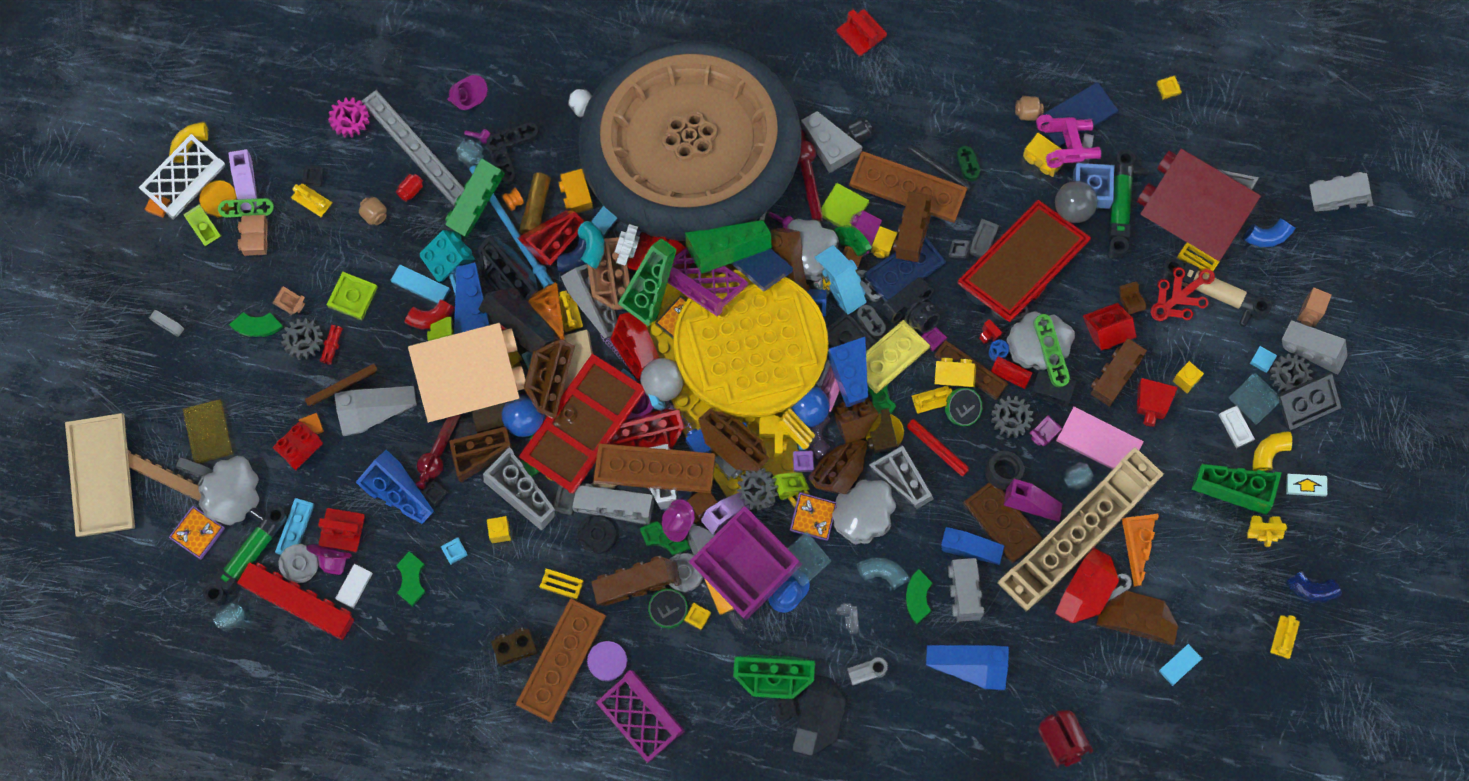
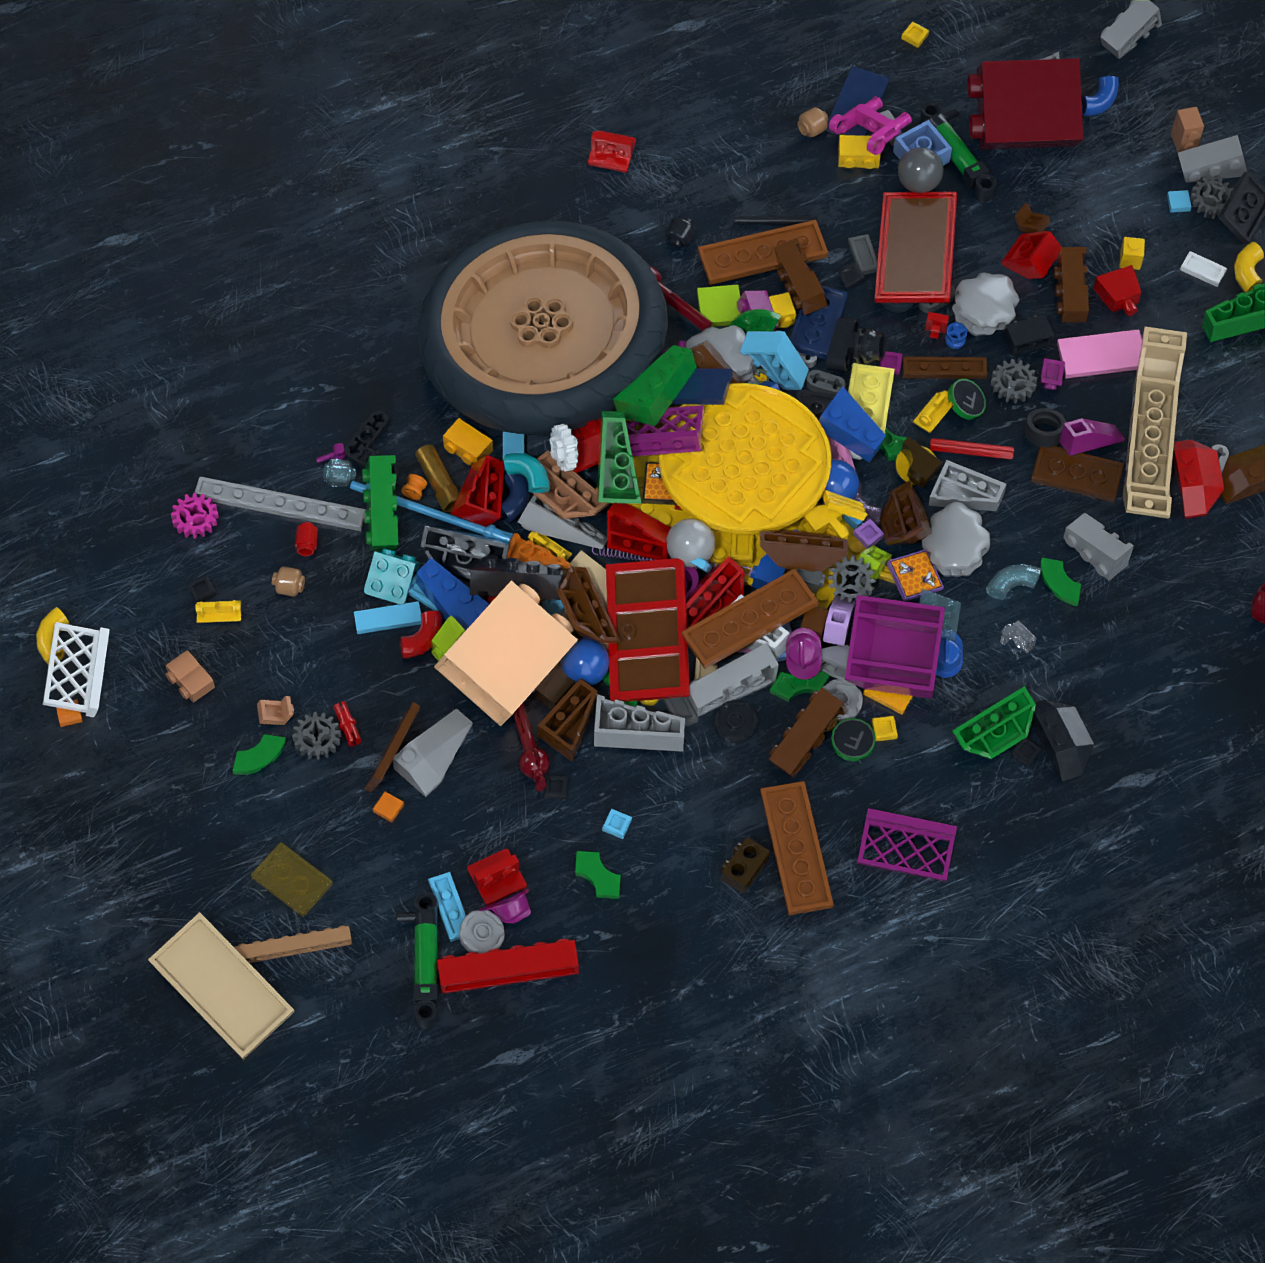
camera: 40 degrees left, 10 degrees down
light grey beam [149,310,184,337] -> none
tile [169,506,225,560] -> none
dark grey beam [175,458,213,478] -> none
lime slope [183,205,220,246] -> none
light grey piece [198,456,259,525] -> none
light orange tile [199,180,237,217] -> none
clear light blue head [214,603,245,632] -> none
bright green beam [218,198,274,217] -> none
lavender slope [228,149,259,212] -> none
red bracket [273,421,323,470] -> none
lime tile [327,272,378,320] -> none
white tile [335,564,372,608] -> none
blue wedge [356,450,434,524] -> none
magenta piece [447,75,487,110] -> none
yellow brick [487,516,511,543] -> none
yellow tile [540,569,584,600] -> none
white head [569,89,592,117] -> none
medium lavender tile [587,641,627,681] -> none
light grey wedge [801,111,862,173] -> none
reddish brown slope [832,397,879,444] -> none
light grey piece [847,658,887,685] -> none
blue wedge [926,645,1009,690] -> none
yellow brick [935,358,977,387] -> none
blue slope [941,527,1004,565] -> none
dark green beam [957,146,980,181] -> none
red tile [991,356,1032,389] -> none
bright green beam [1033,314,1070,387] -> none
clear light blue head [1064,462,1094,491] -> none
orange wing [1122,514,1159,586] -> none
red plant [1150,267,1215,321] -> none
piece [1161,257,1272,327] -> none
yellow tile [1177,242,1219,275] -> none
clear light blue hinge [1229,373,1279,425] -> none

